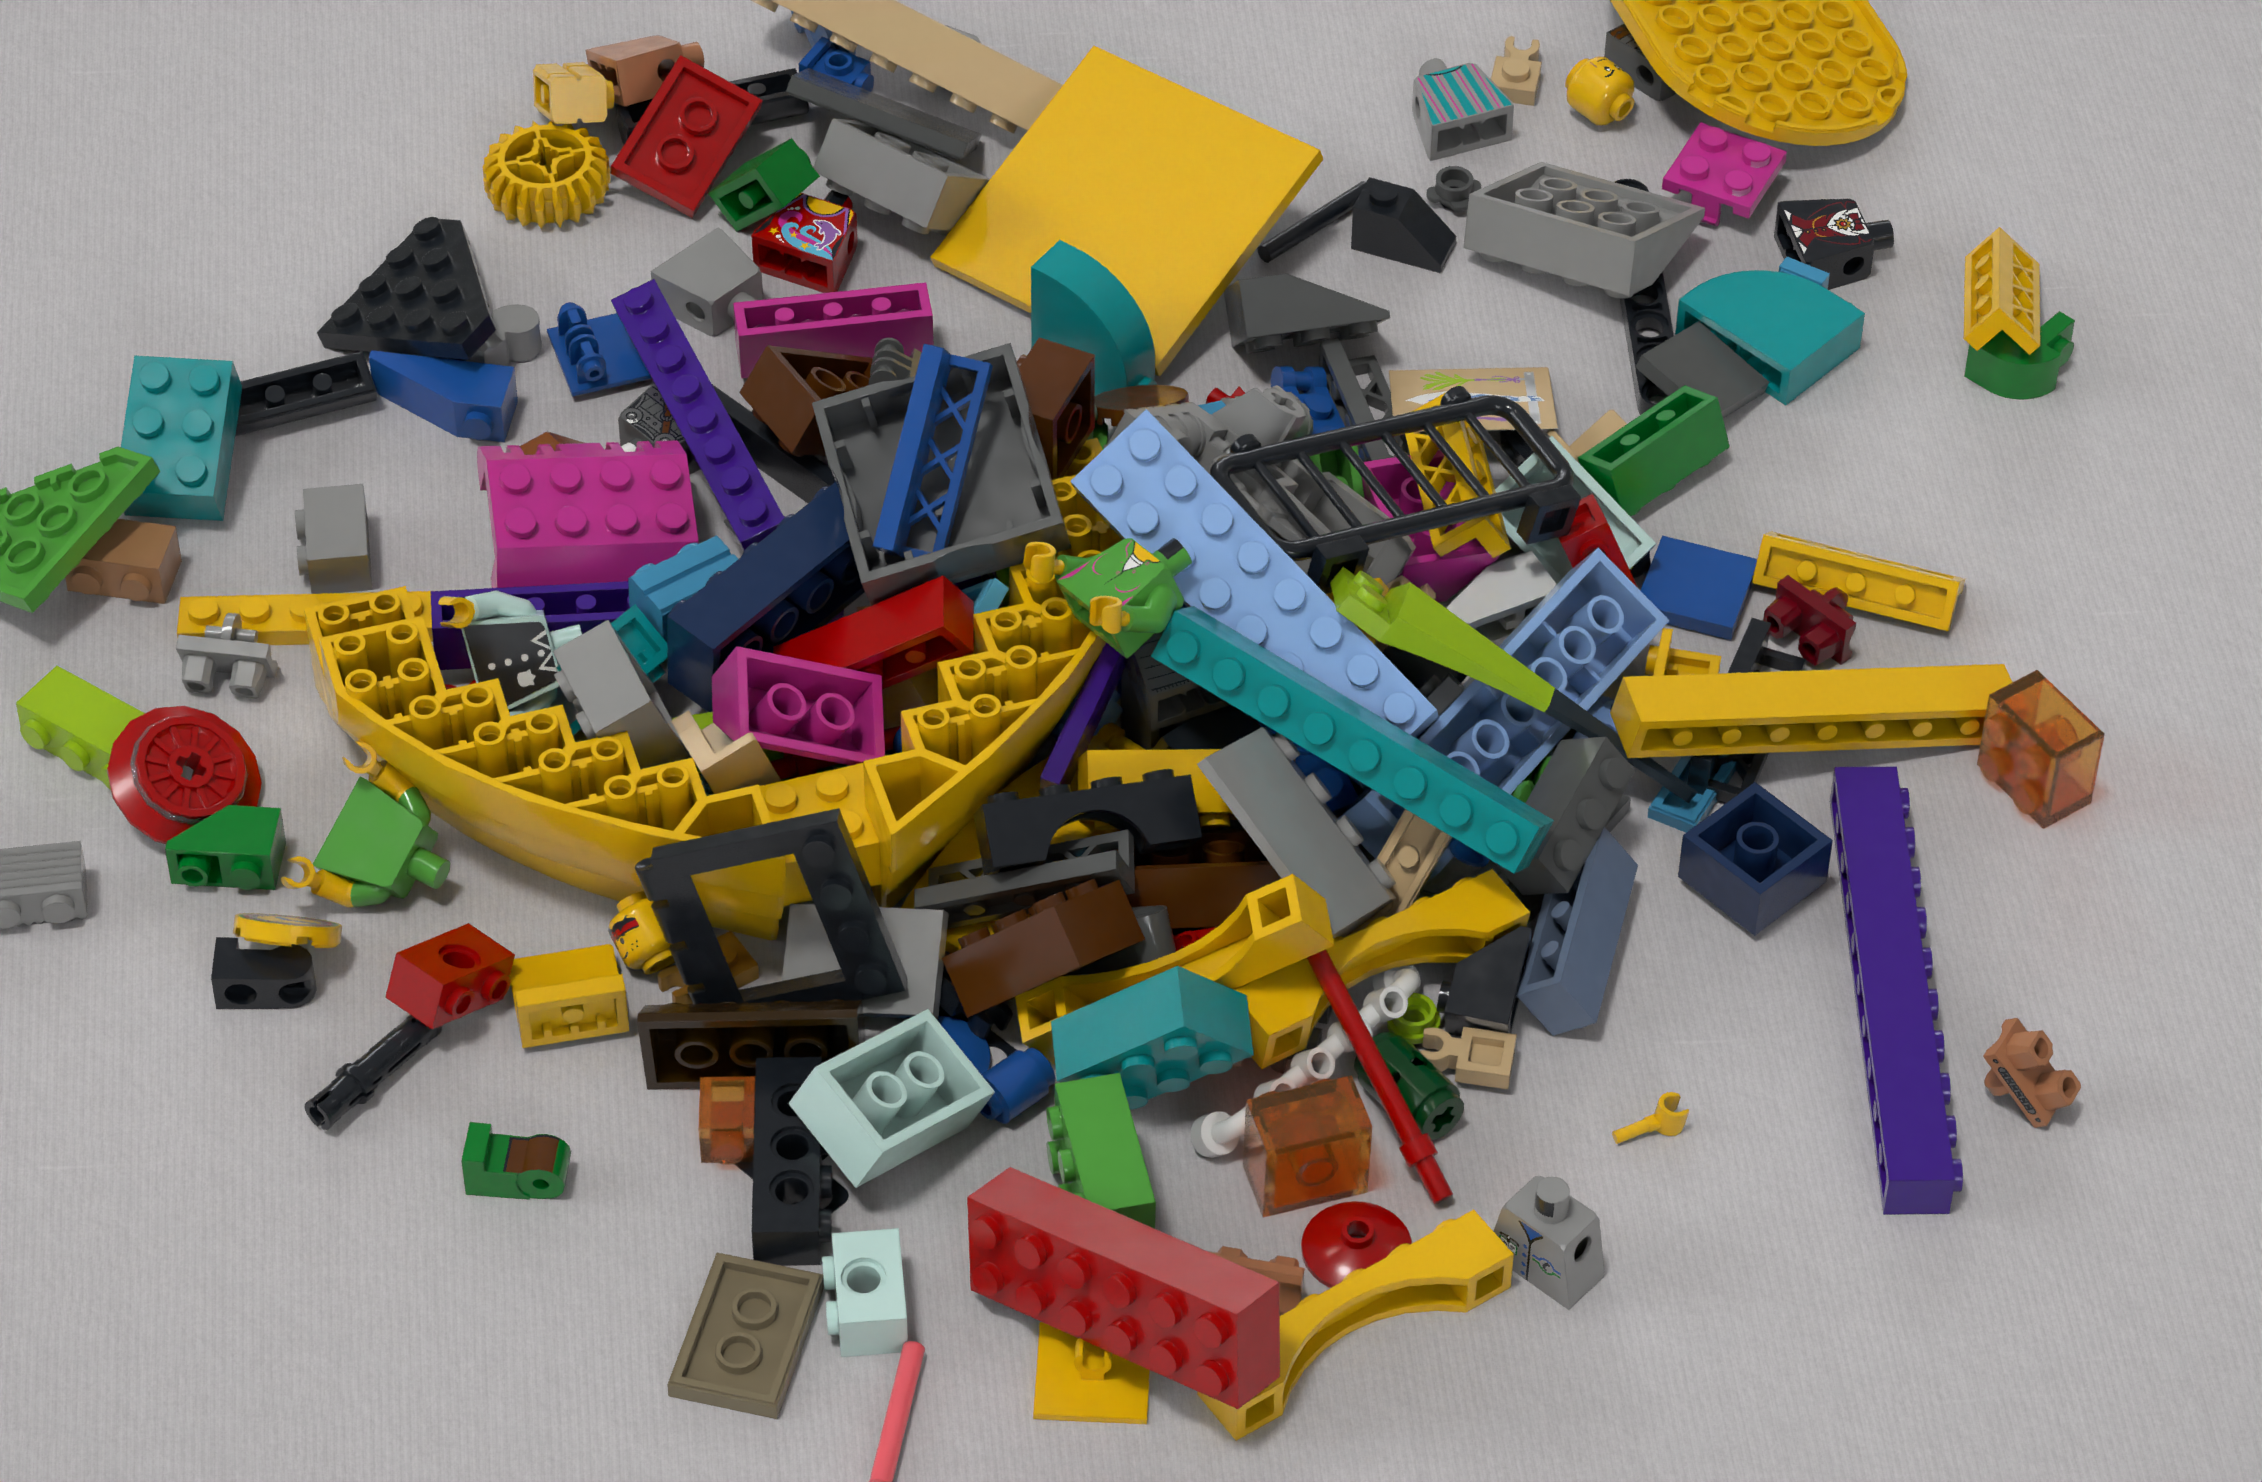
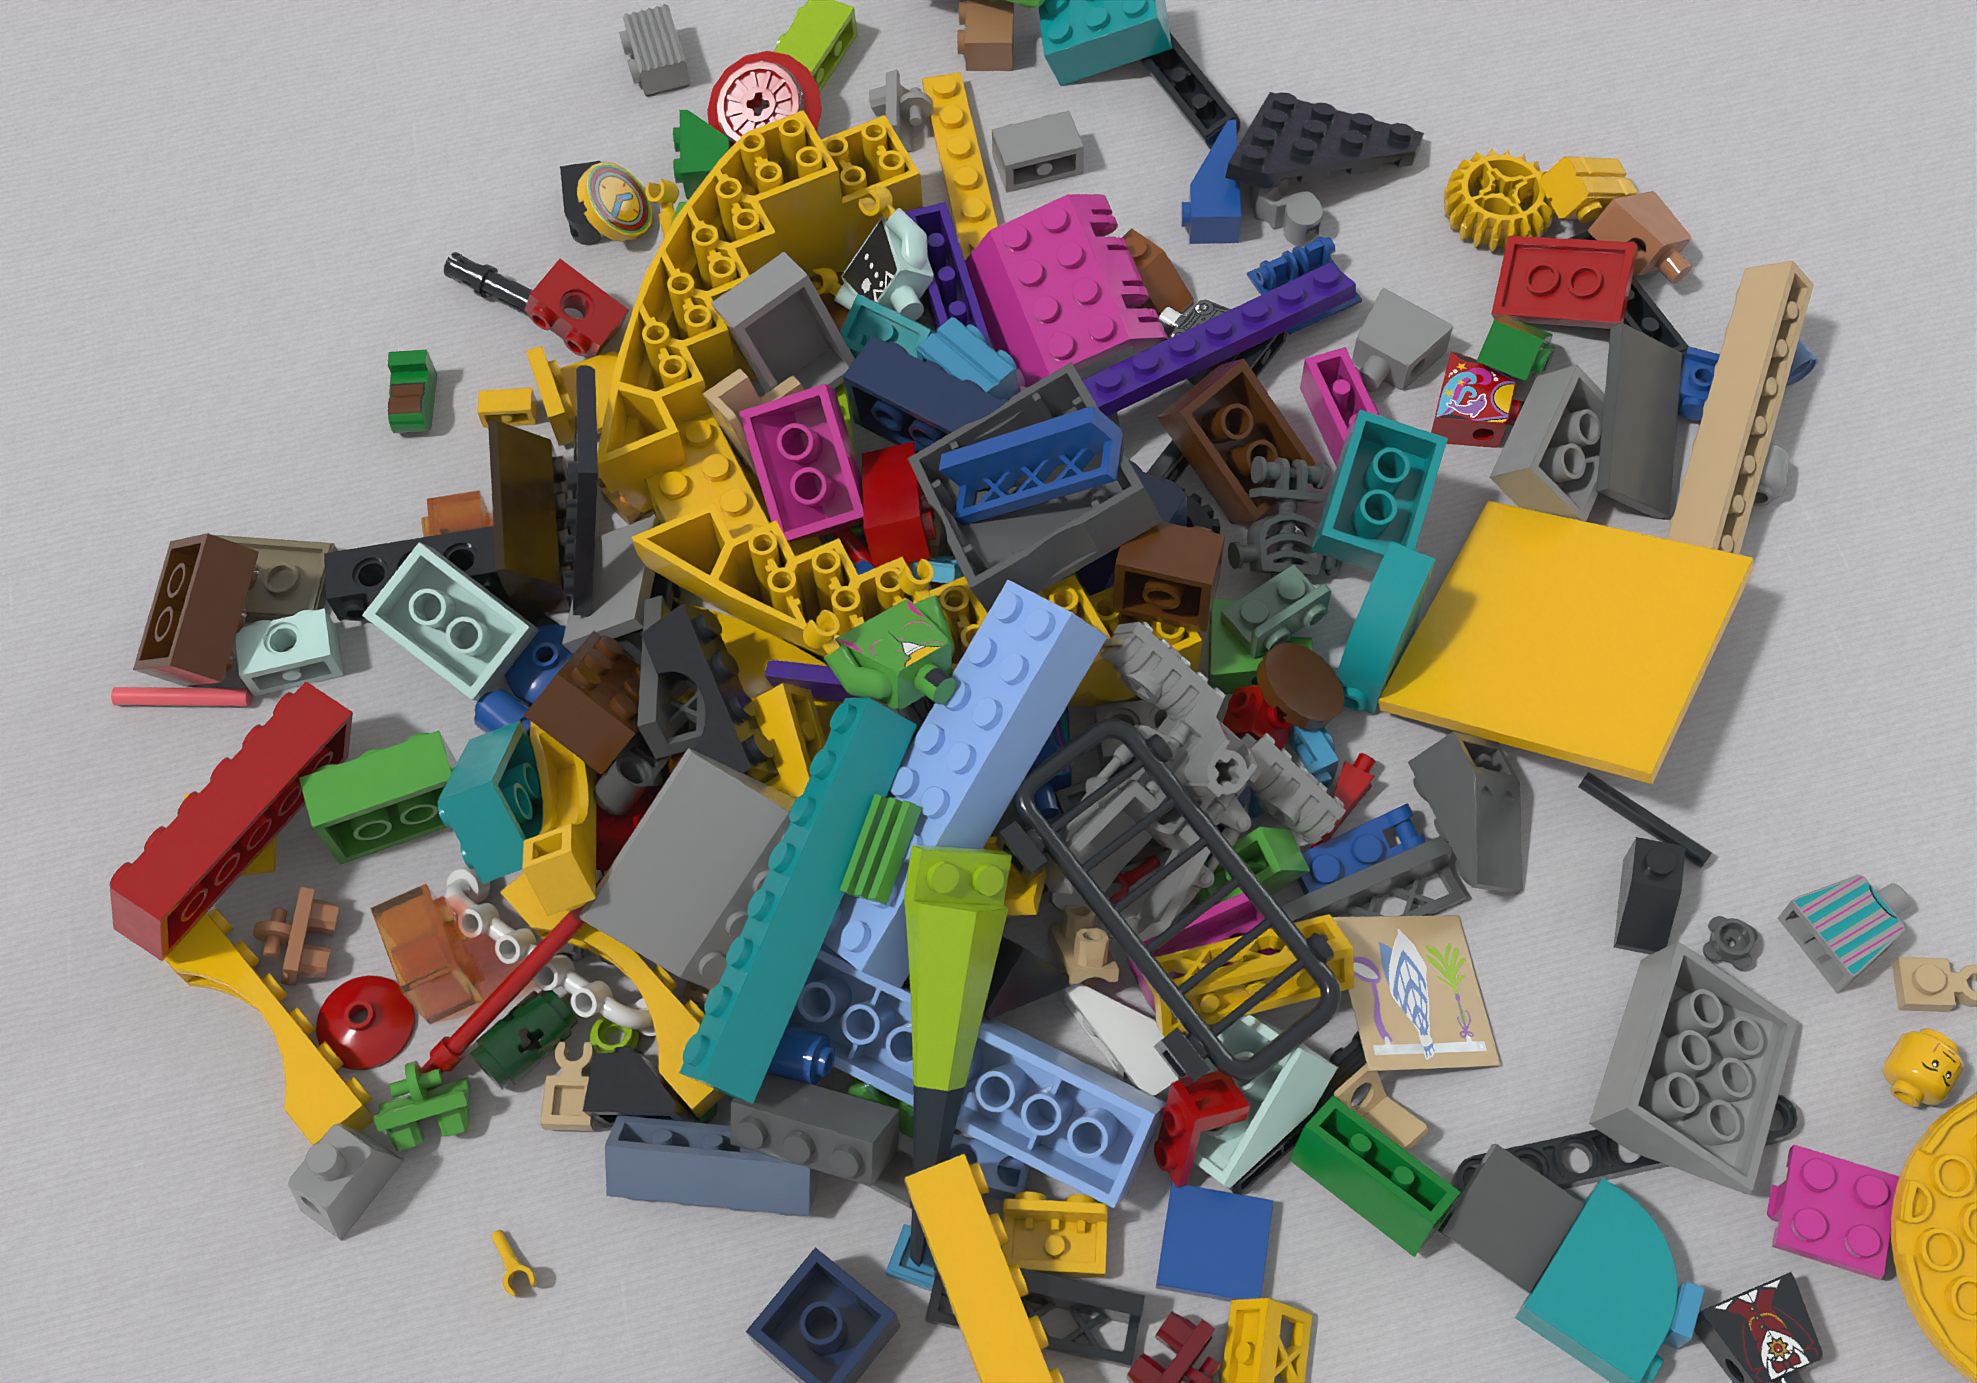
camera: 85 degrees right, 15 degrees up
none -> reddish brown brick [133,533,259,686]
none -> bright green hips [373,1061,472,1152]
none -> yellow piece [477,387,537,428]
none -> bright green tile [840,794,922,905]
none -> teal brick [1311,410,1448,572]

